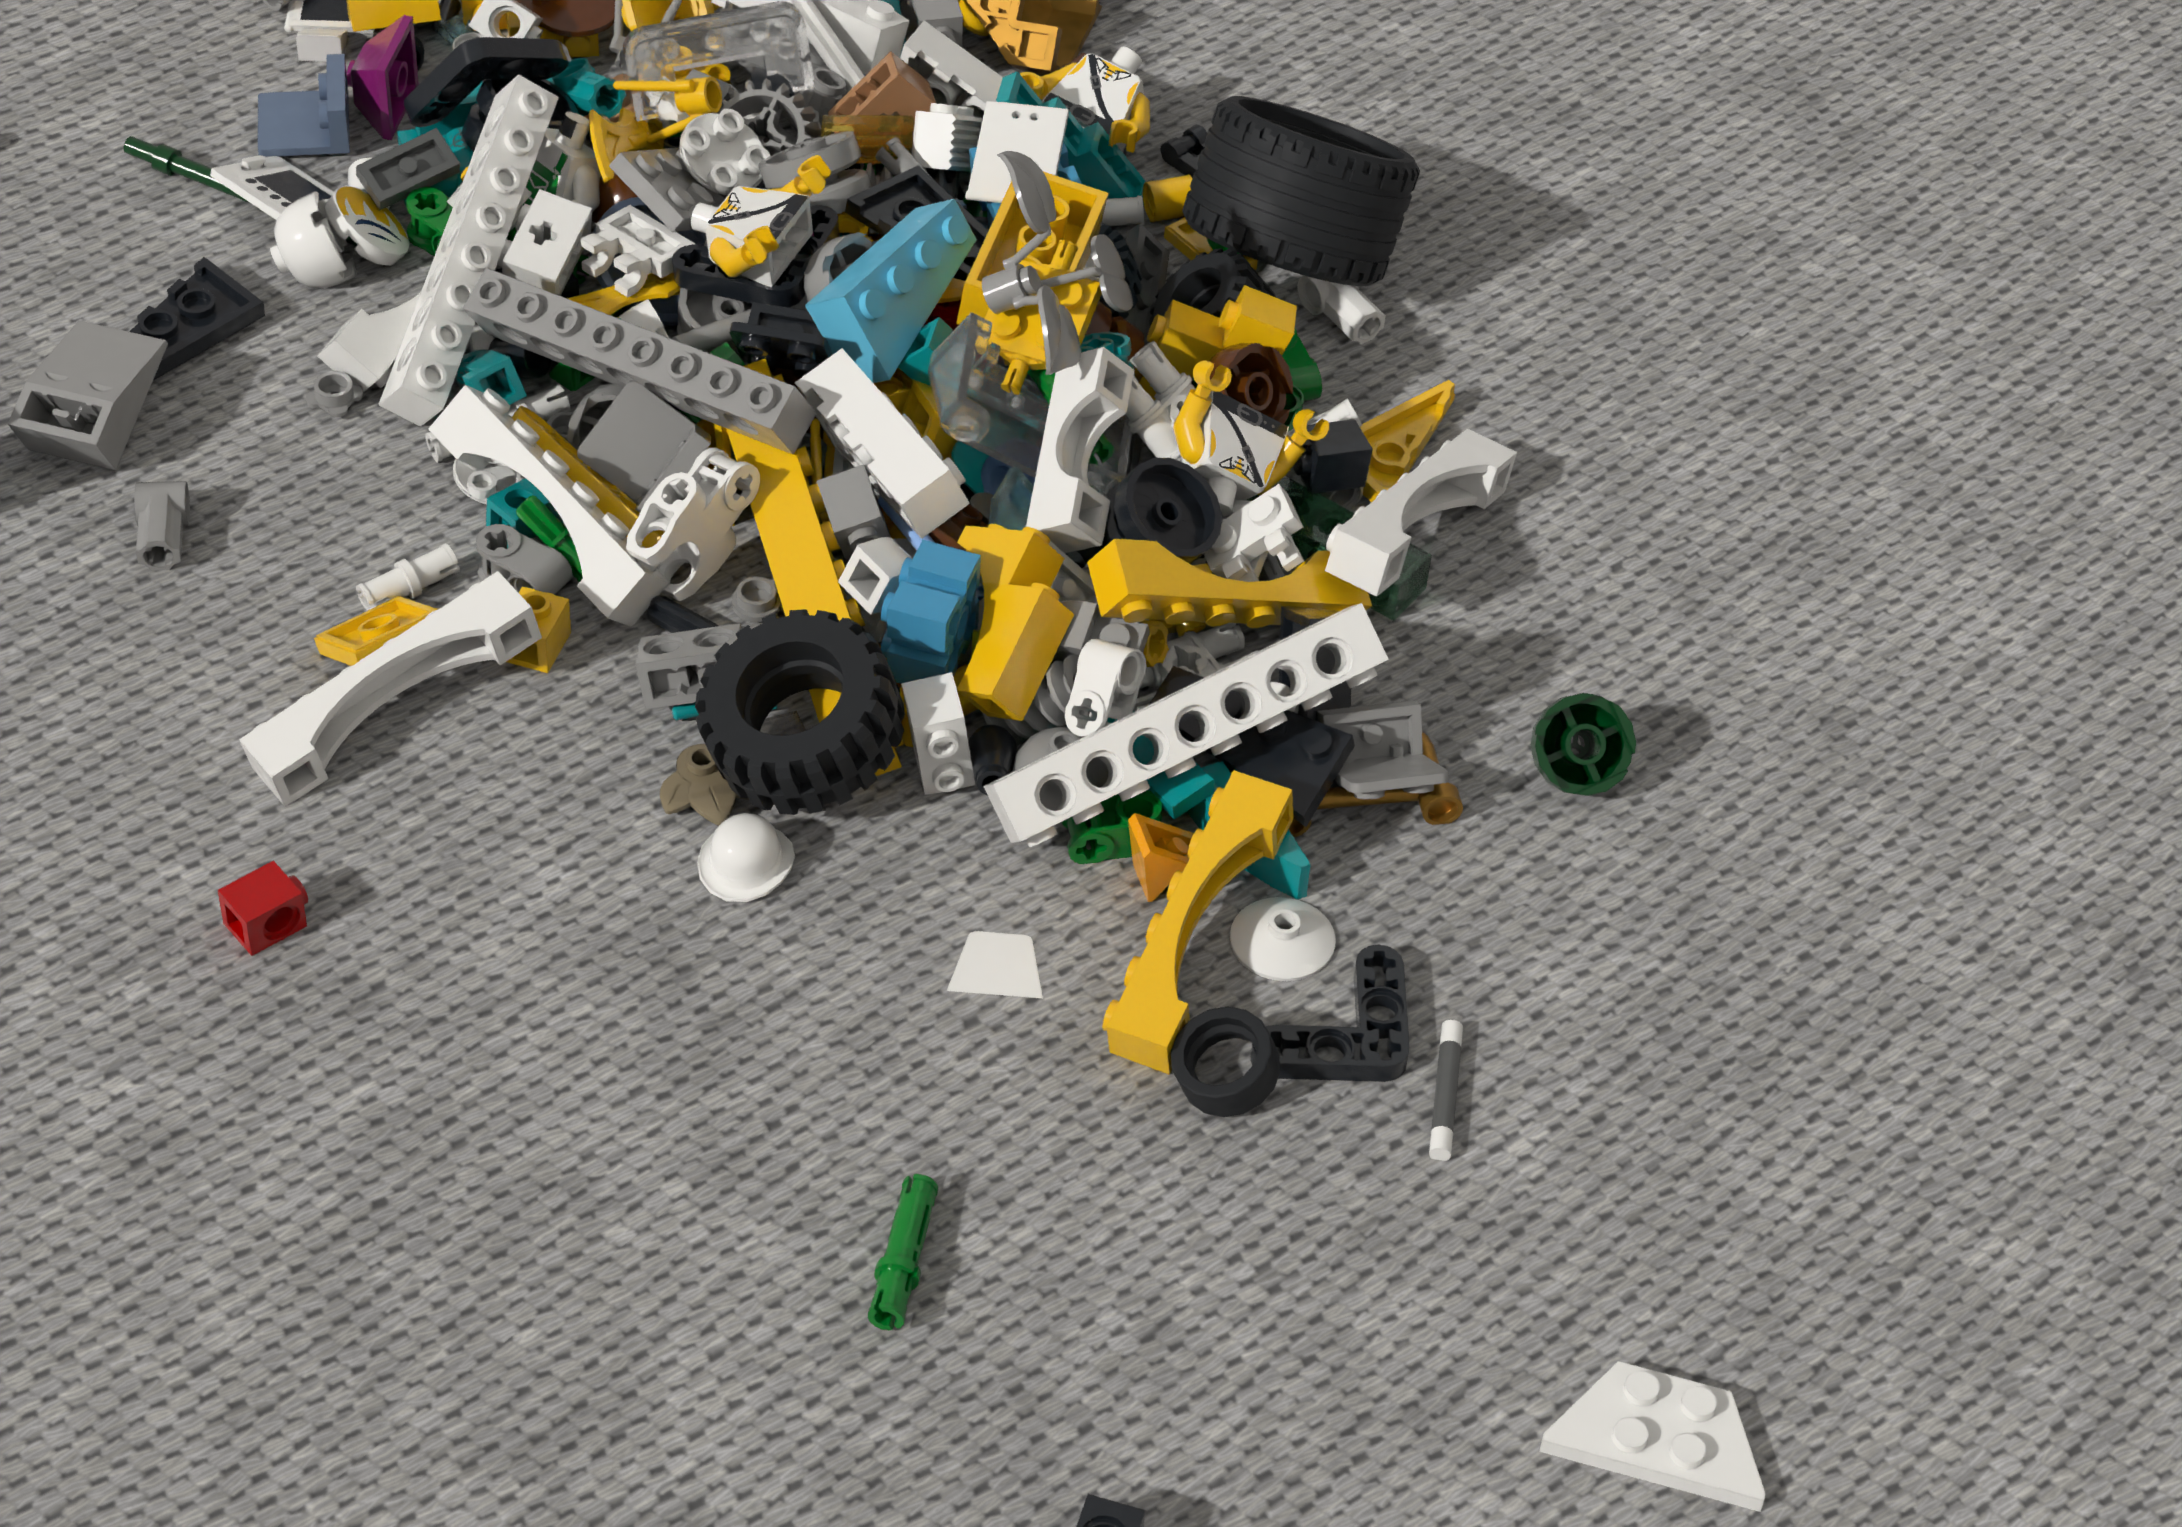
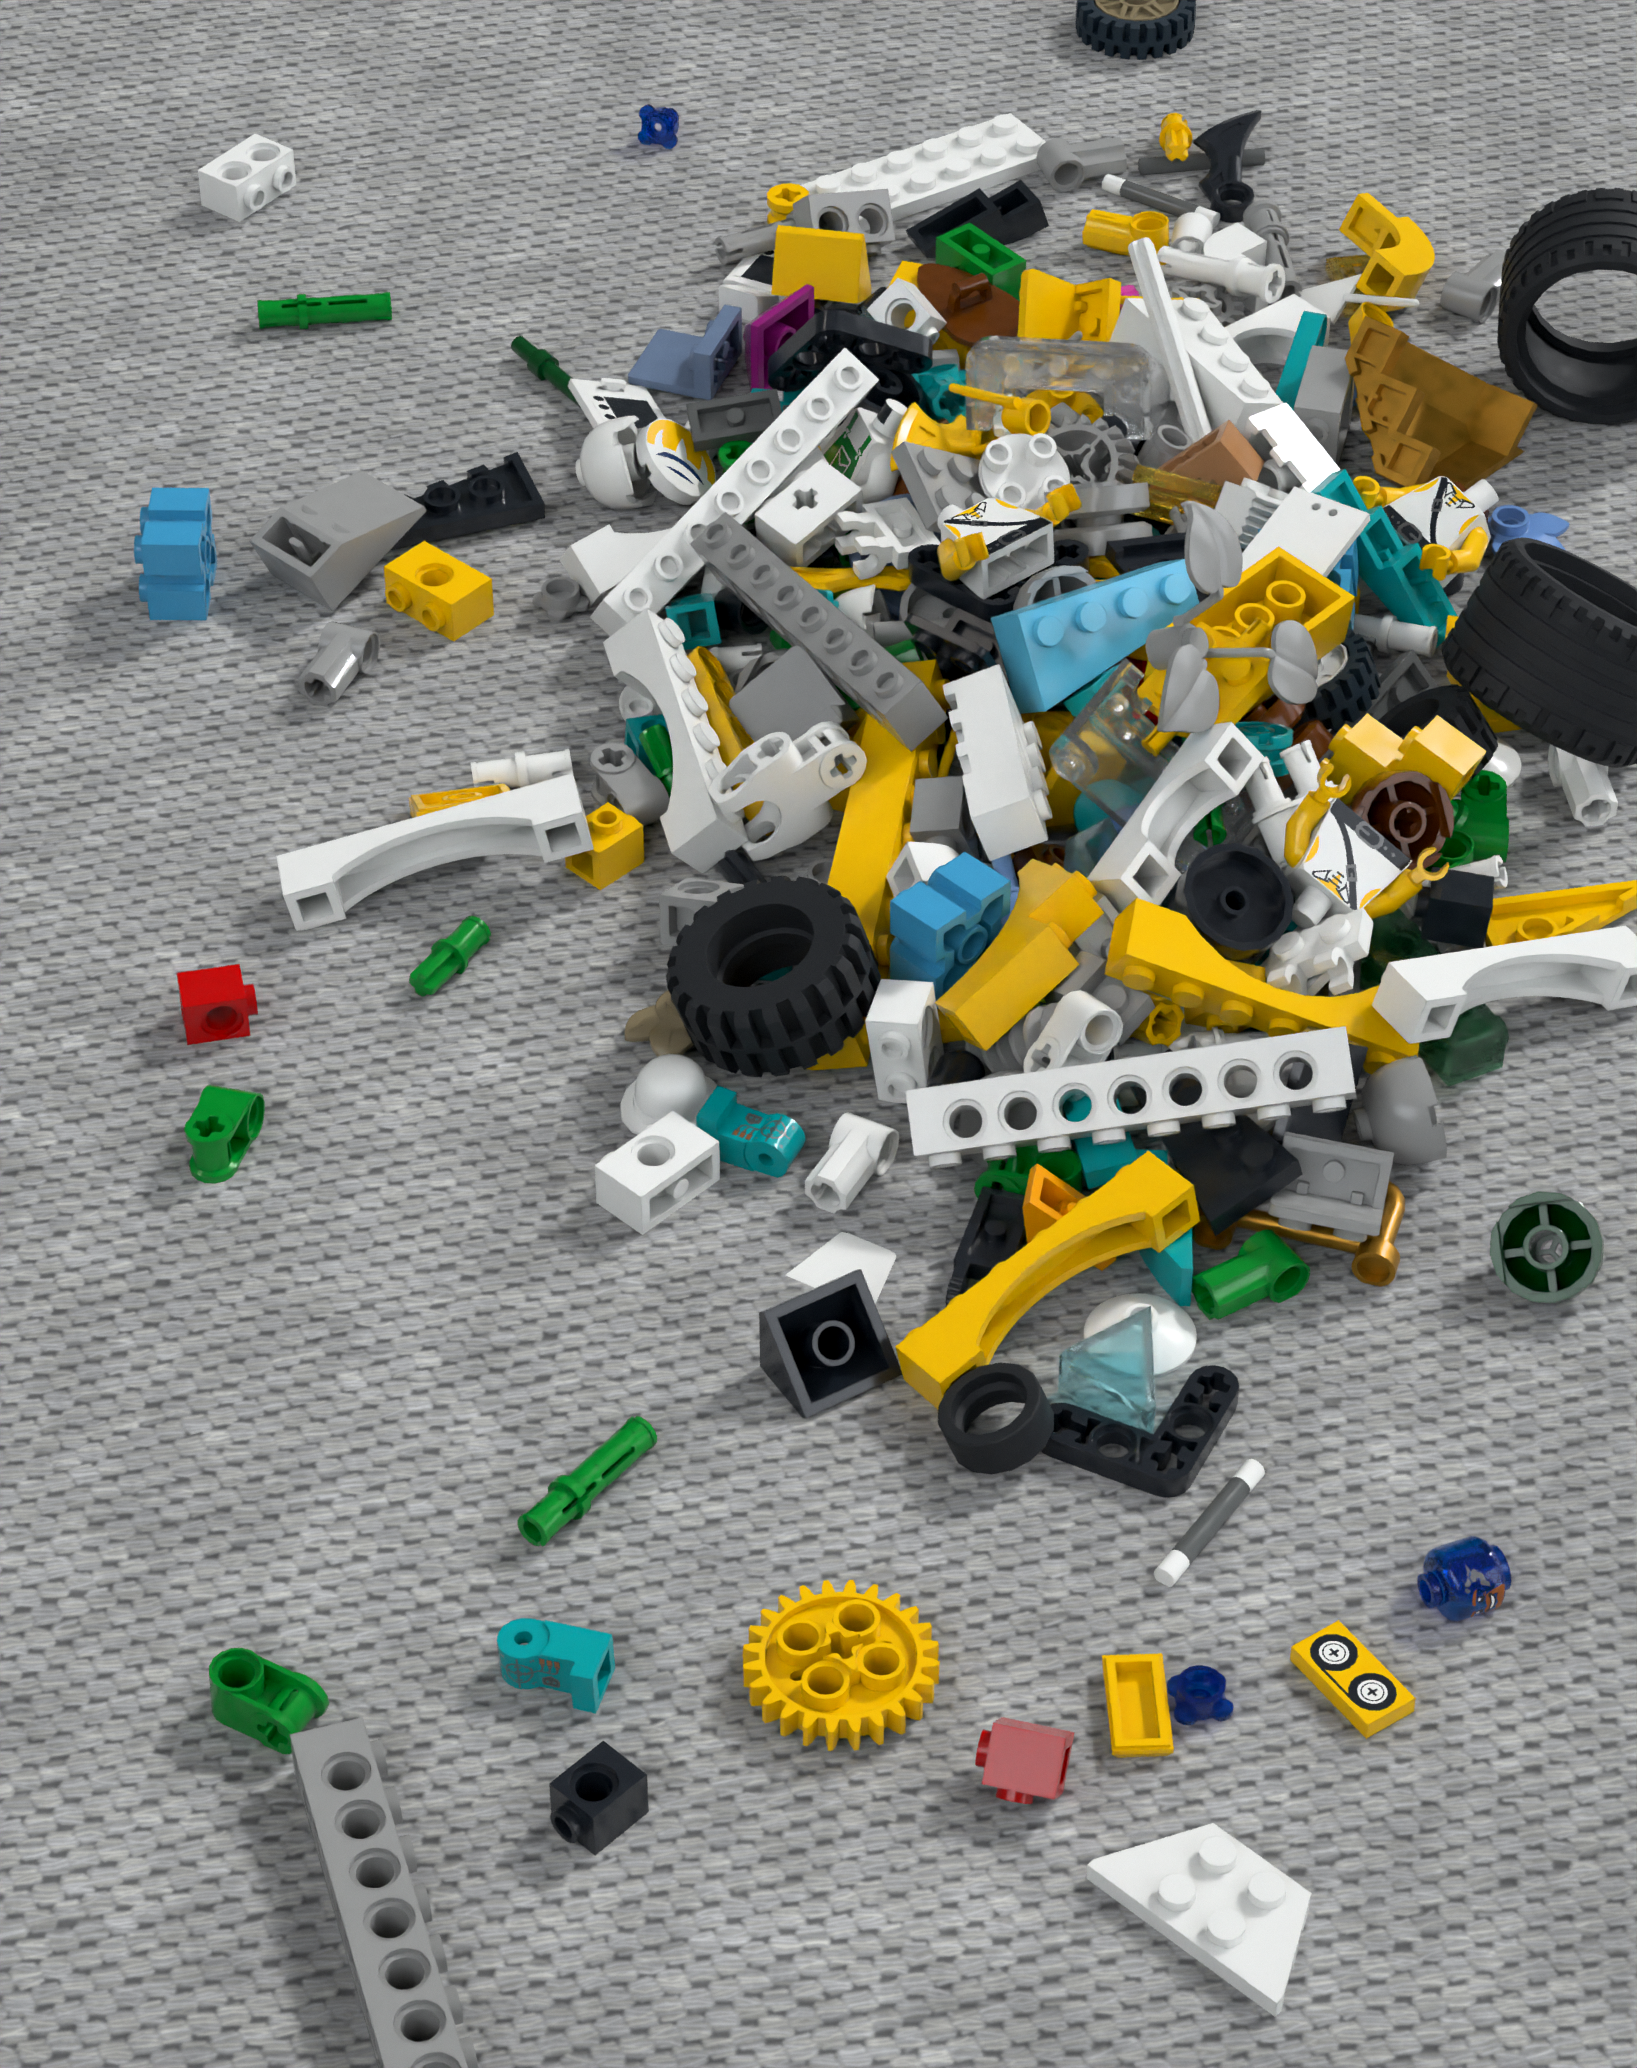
camera: 30 degrees right, 5 degrees down
none -> green piece [184,1085,265,1184]
none -> yellow brick [384,541,494,641]
none -> green axle [409,916,491,997]
none -> teal leg [497,1618,615,1714]
none -> white brick [595,1110,720,1235]
none -> teal leg [696,1085,806,1178]
none -> yellow gear [743,1580,940,1751]
none -> black slope [759,1269,902,1419]
none -> white piece [805,1112,899,1214]
none -> black hinge [945,1186,1026,1306]
none -> brick [975,1717,1075,1804]
none -> clear light blue slope [1058,1306,1156,1434]
none -> yellow tile [1102,1653,1174,1758]
none -> clear blue plate [1167,1665,1234,1726]
none -> green piece [1191,1229,1310,1320]
none -> yellow tile [1290,1620,1416,1739]
none -> light grey cylinder [1353,1055,1447,1166]
none -> clear blue head [1417,1536,1511,1622]
none -> medium blue plate [1488,505,1569,555]

